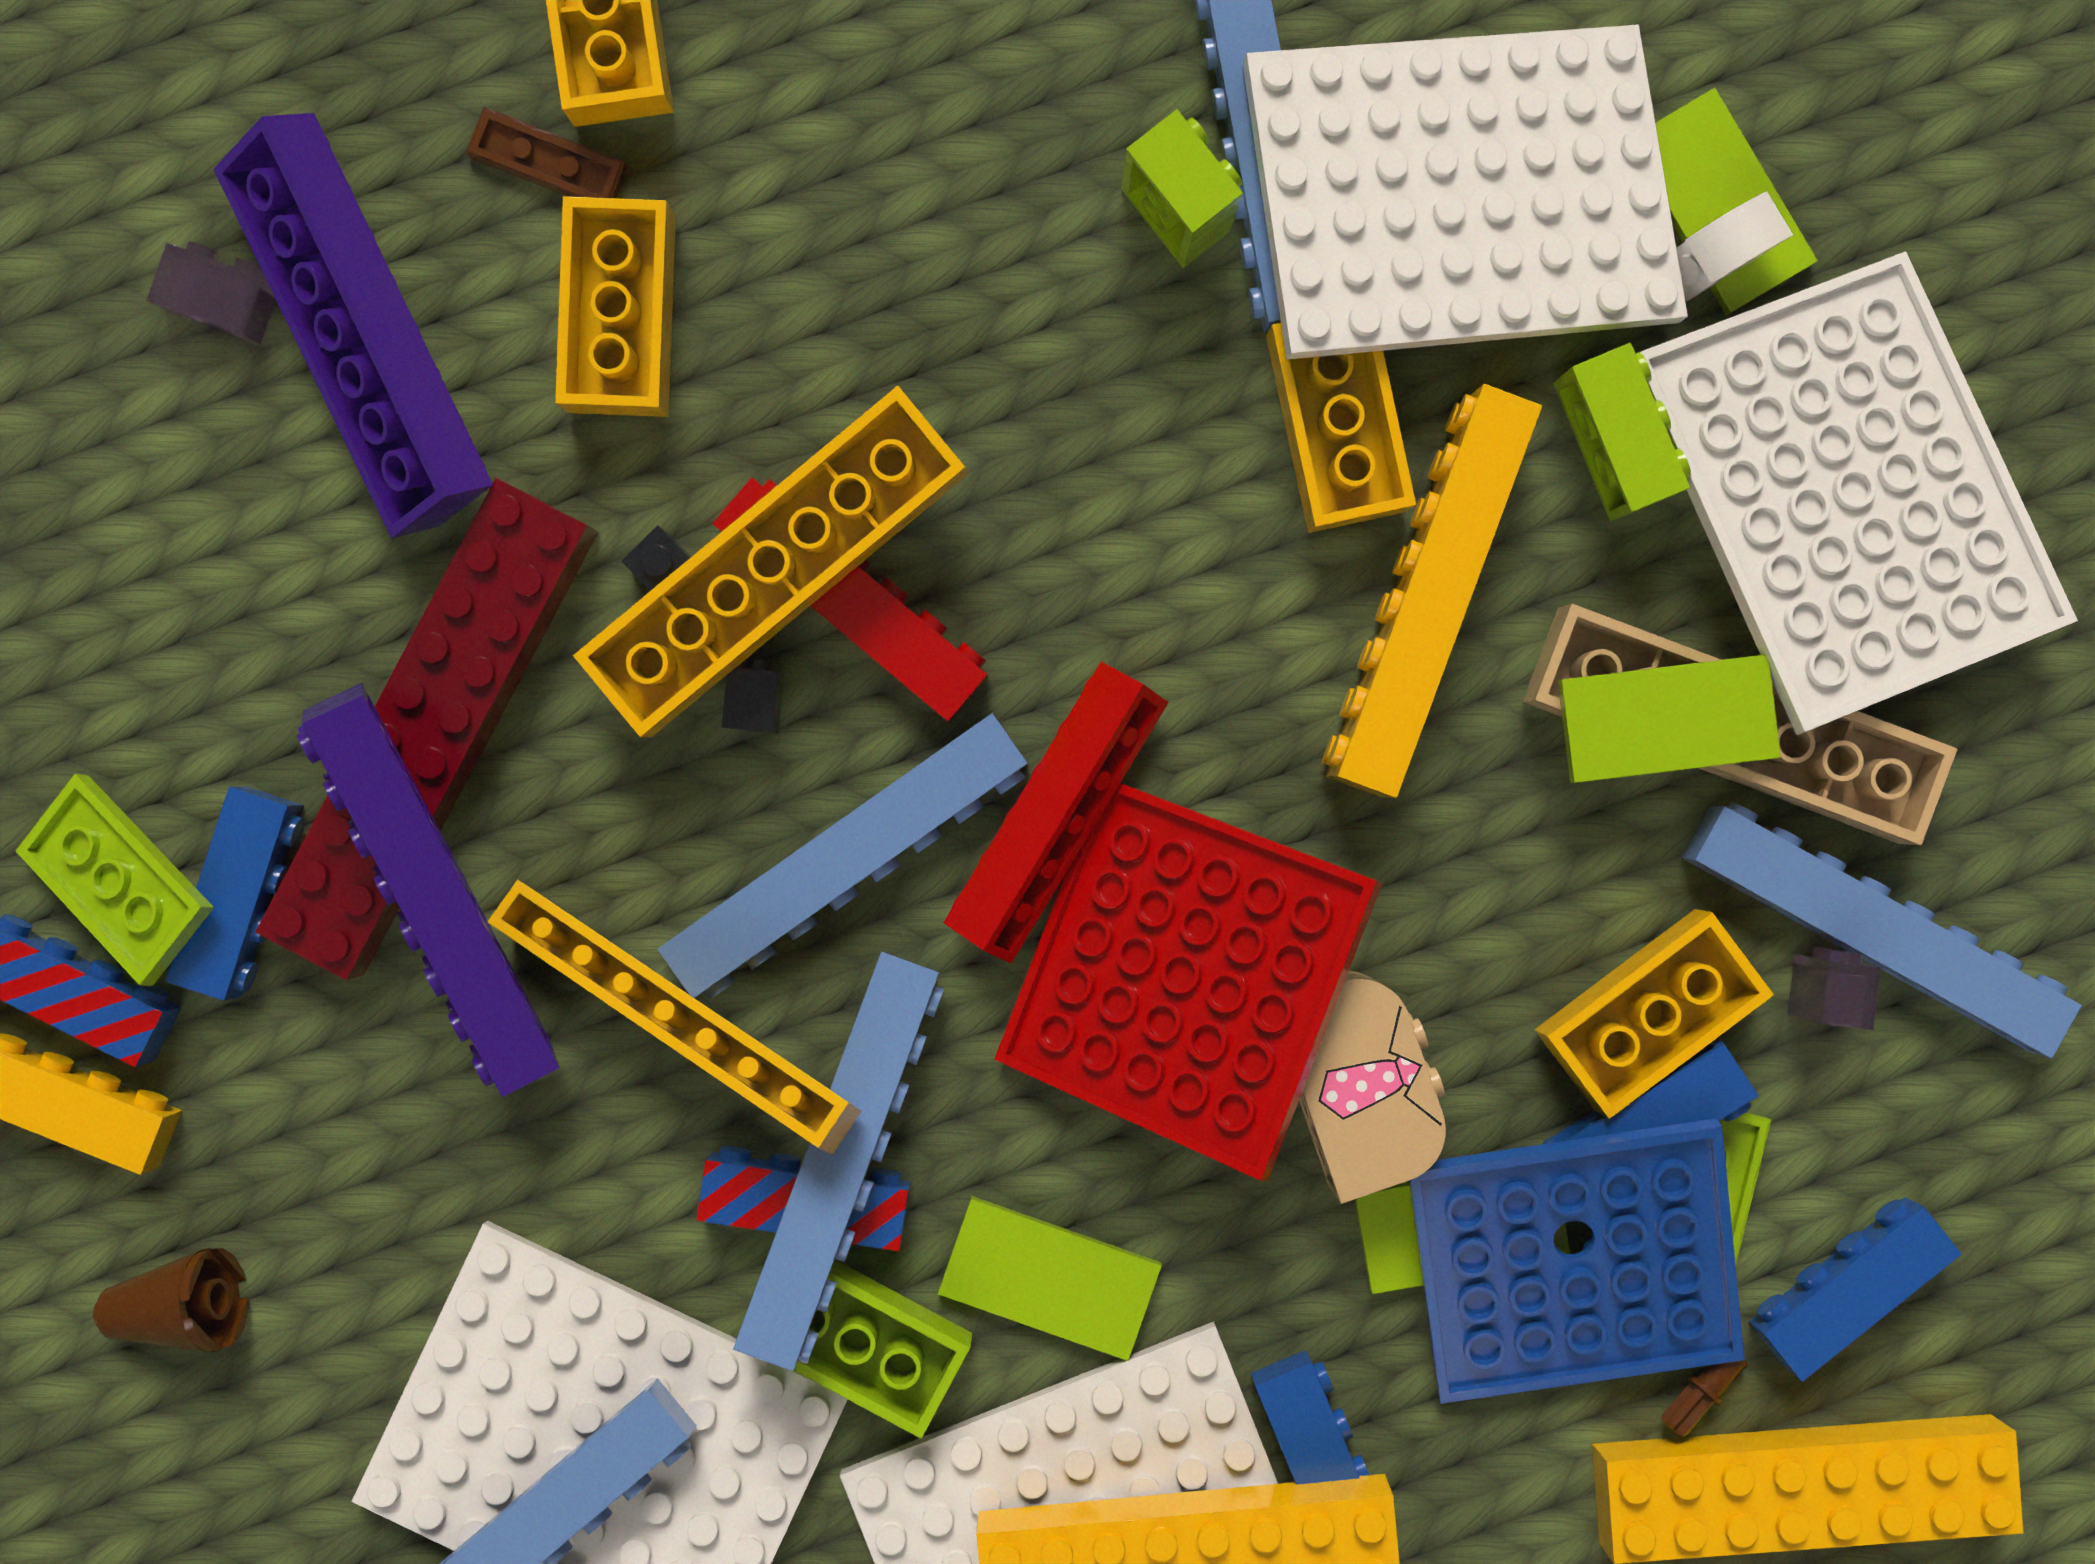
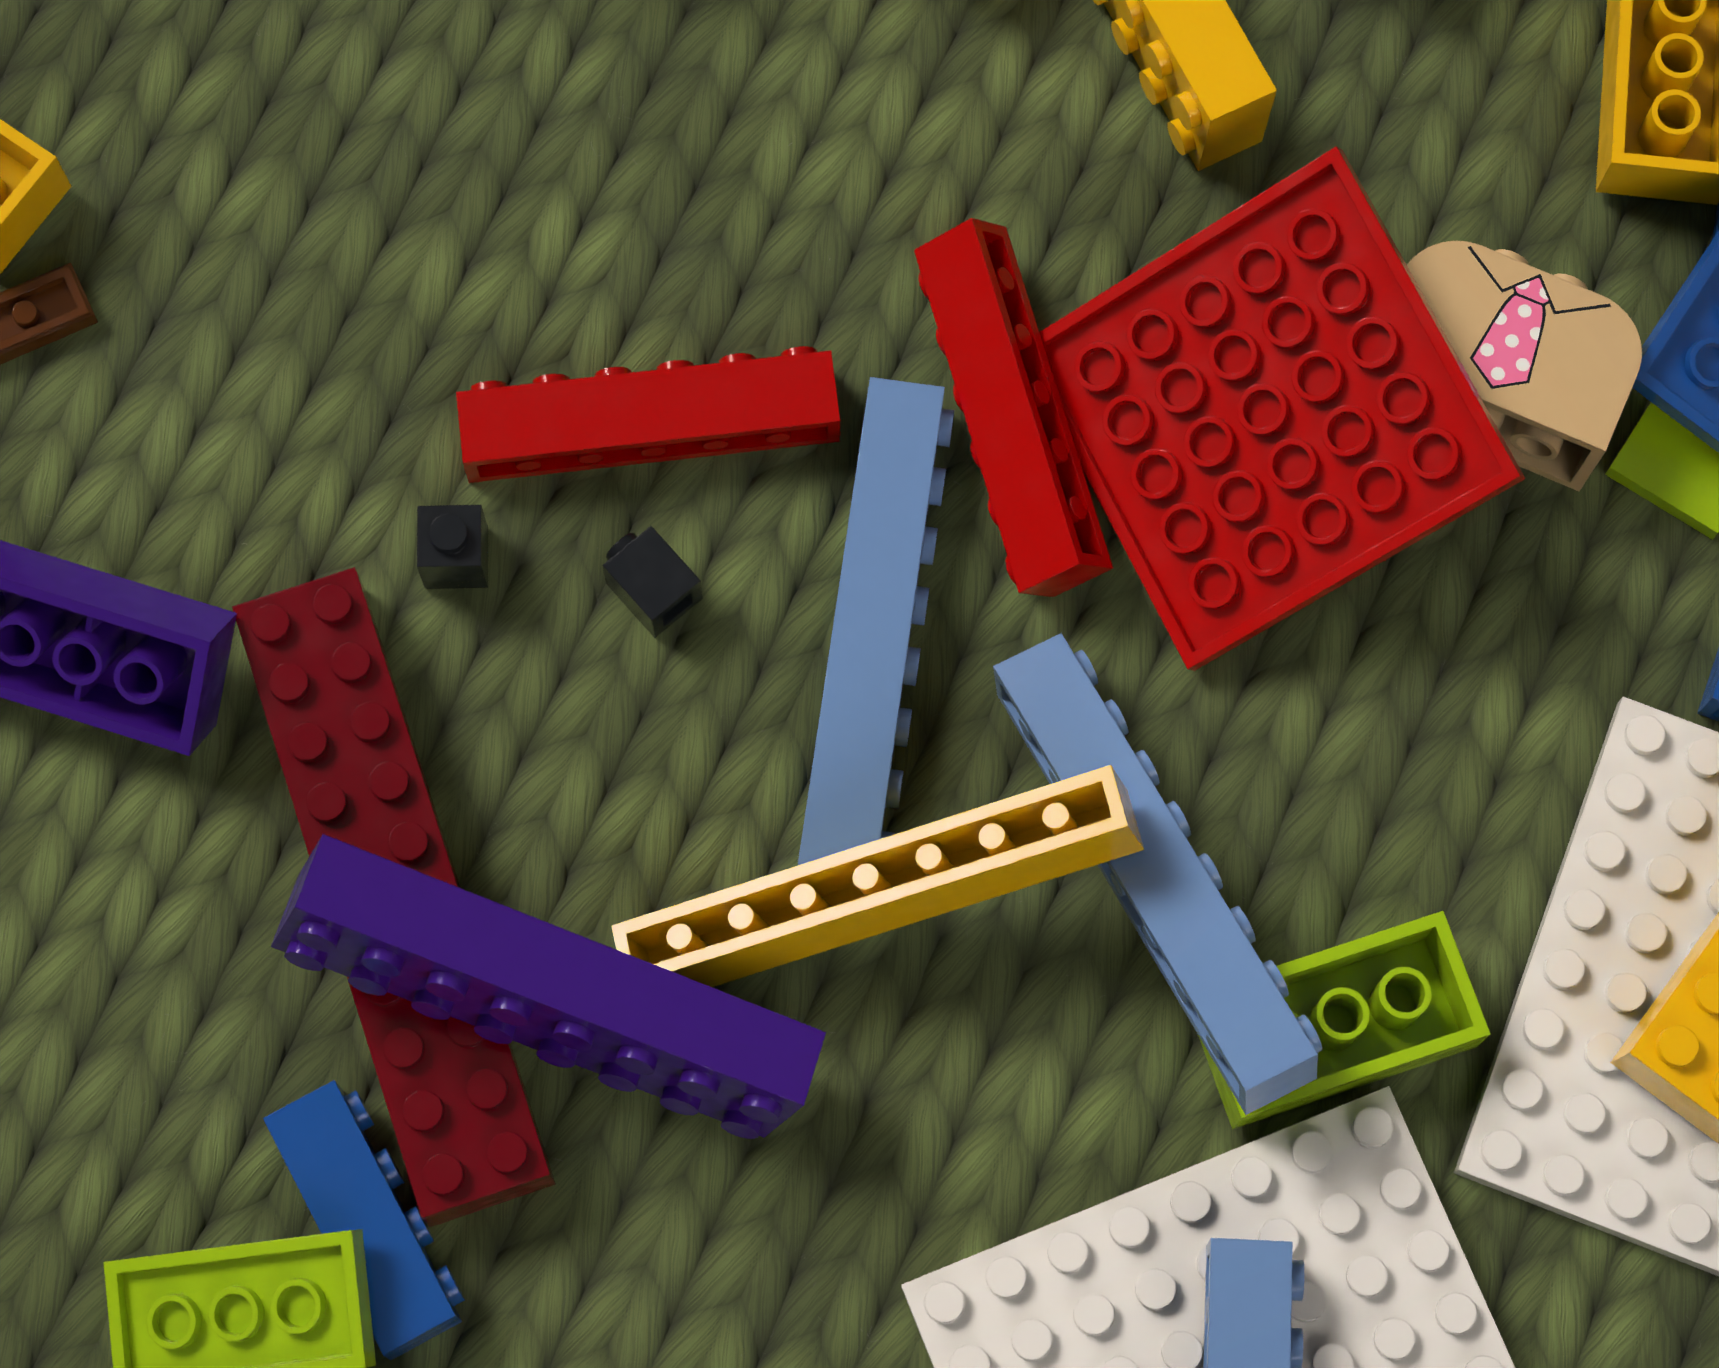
camera: 50 degrees left, 15 degrees down
yellow brick [555,196,676,417] -> none
yellow brick [573,386,968,737] -> none
blue brick [696,1146,911,1251] -> none
lime tile [938,1196,1162,1361] -> none

